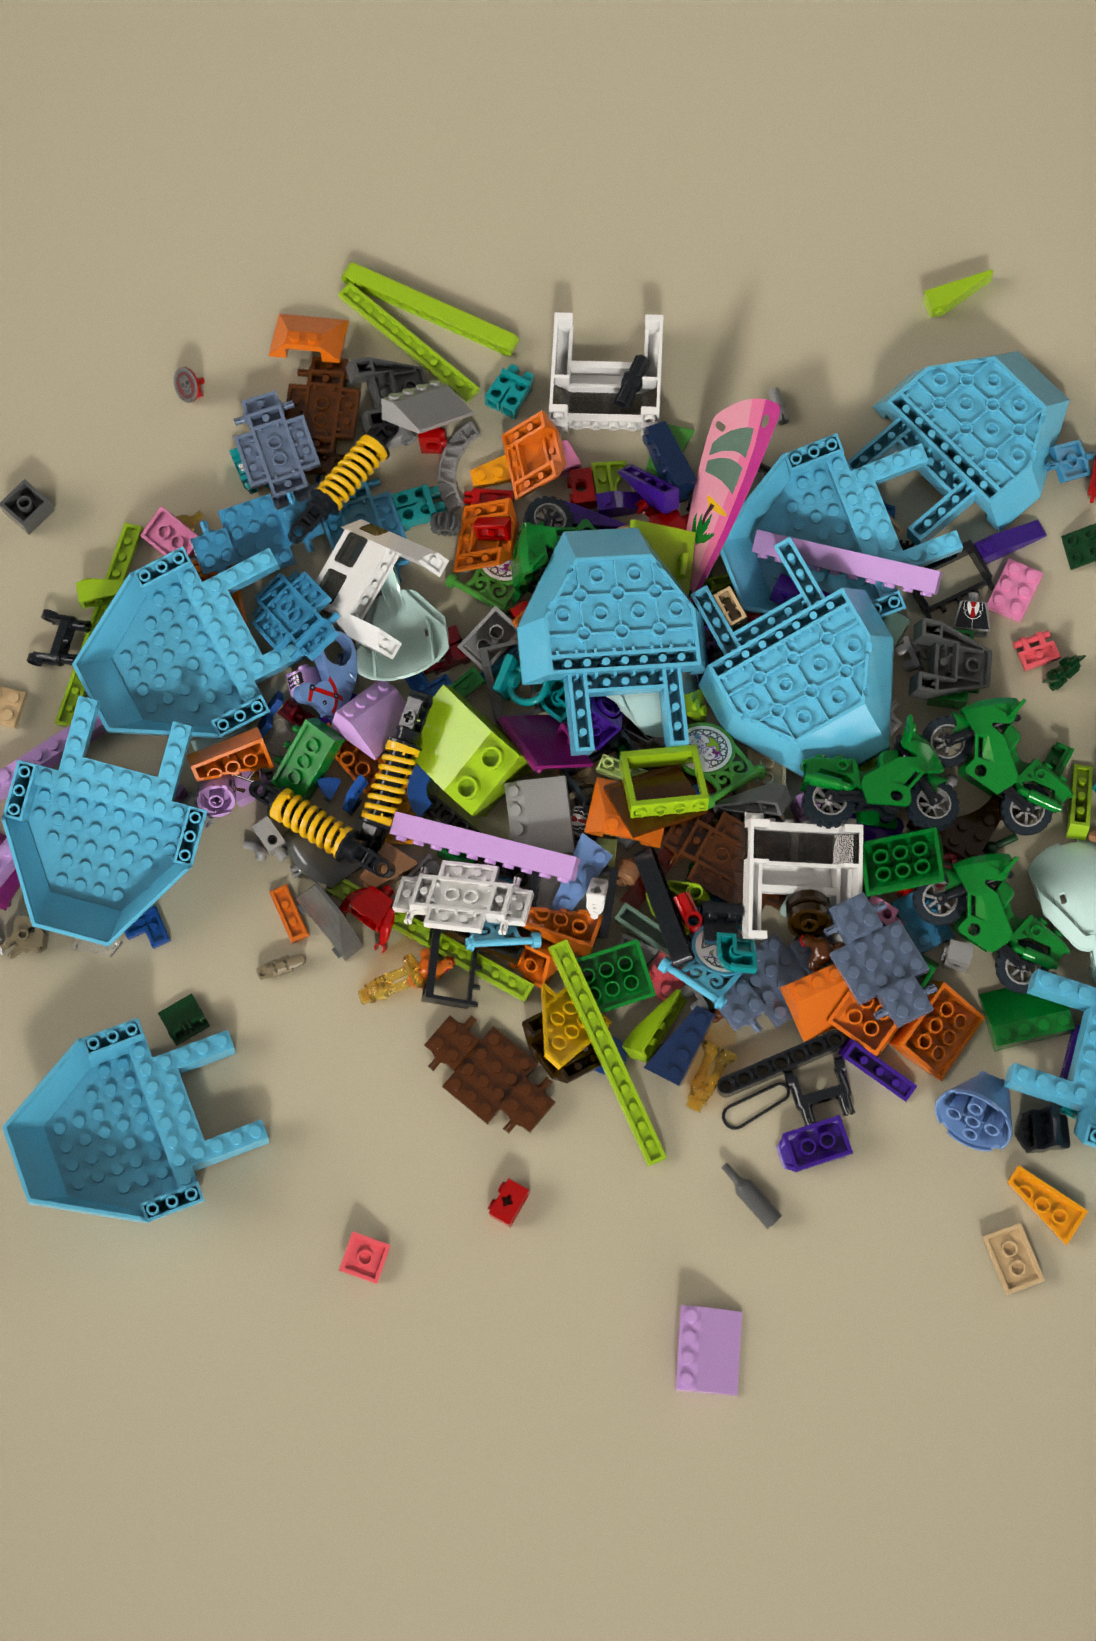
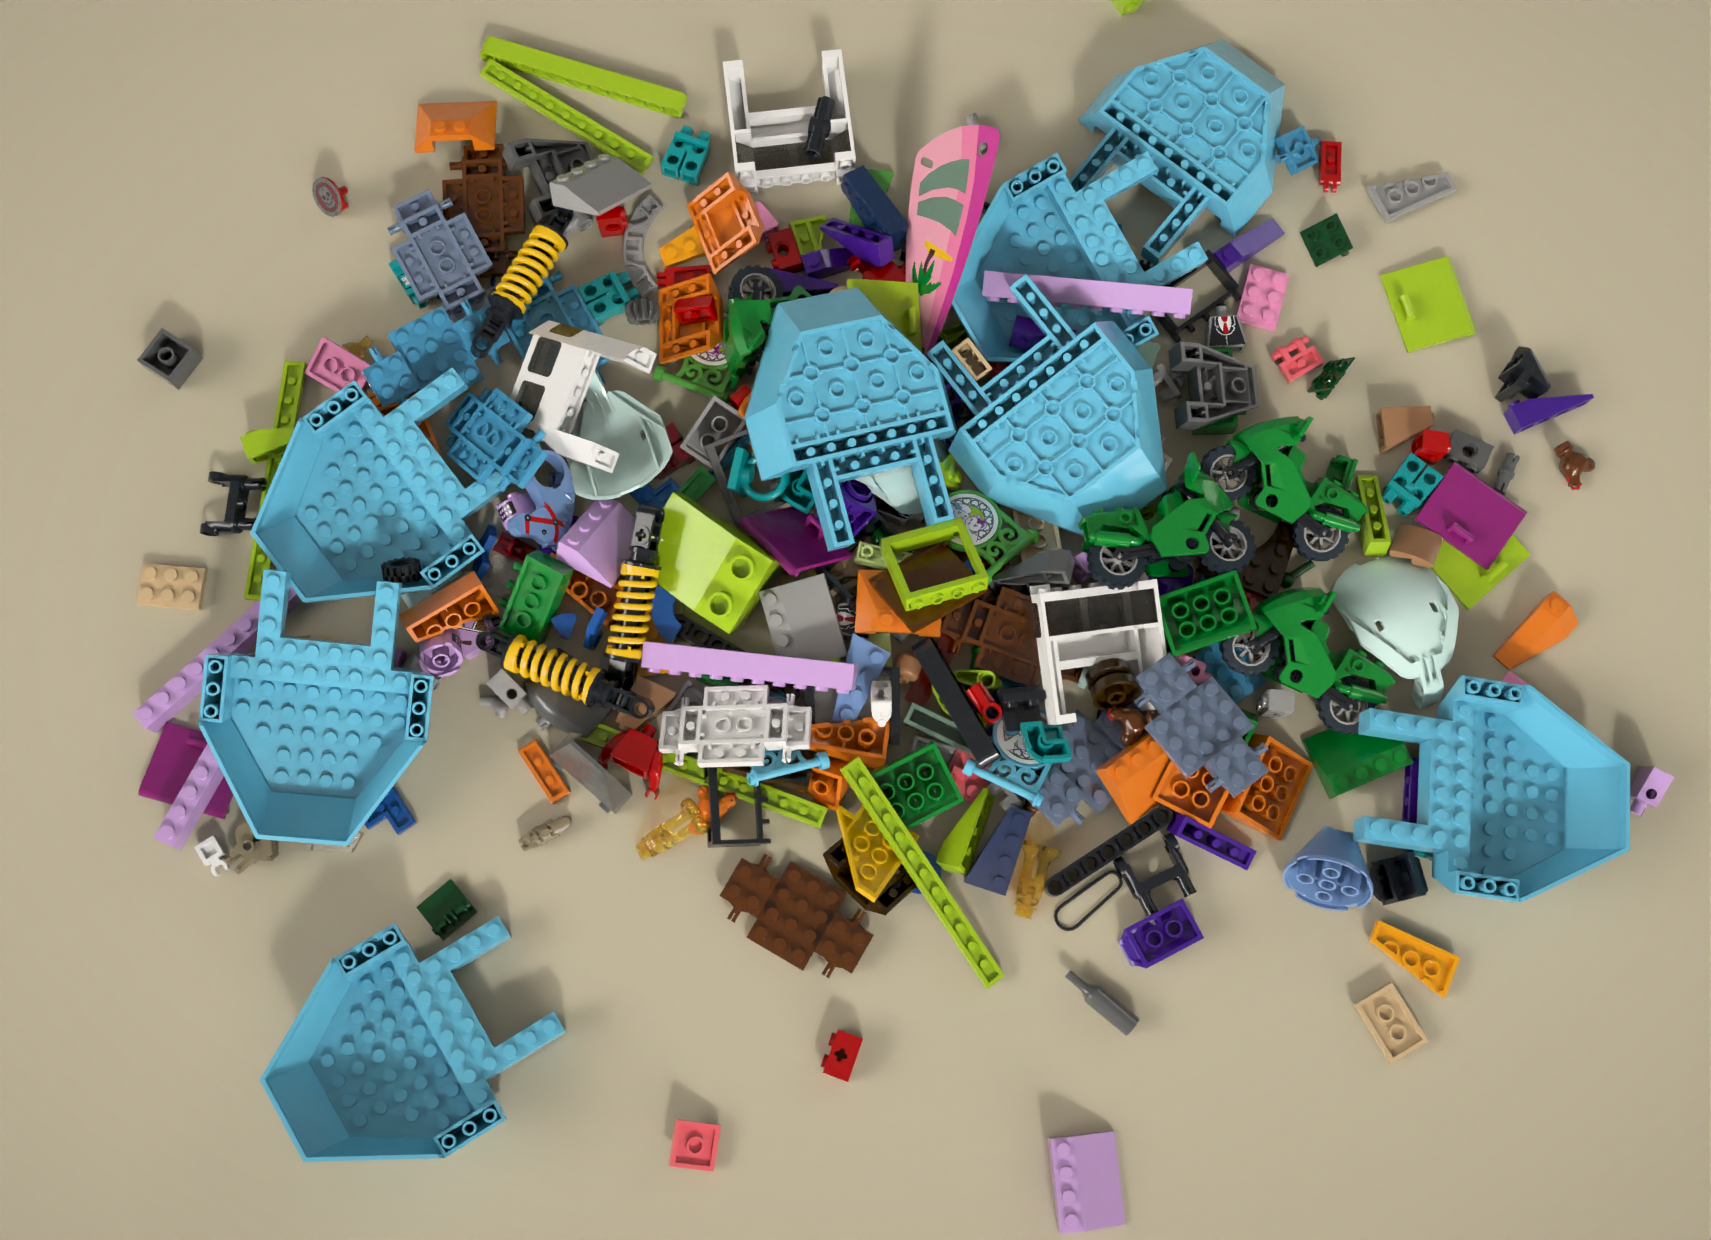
camera: 20 degrees left, 5 degrees up
none -> black tyre [381,557,422,585]

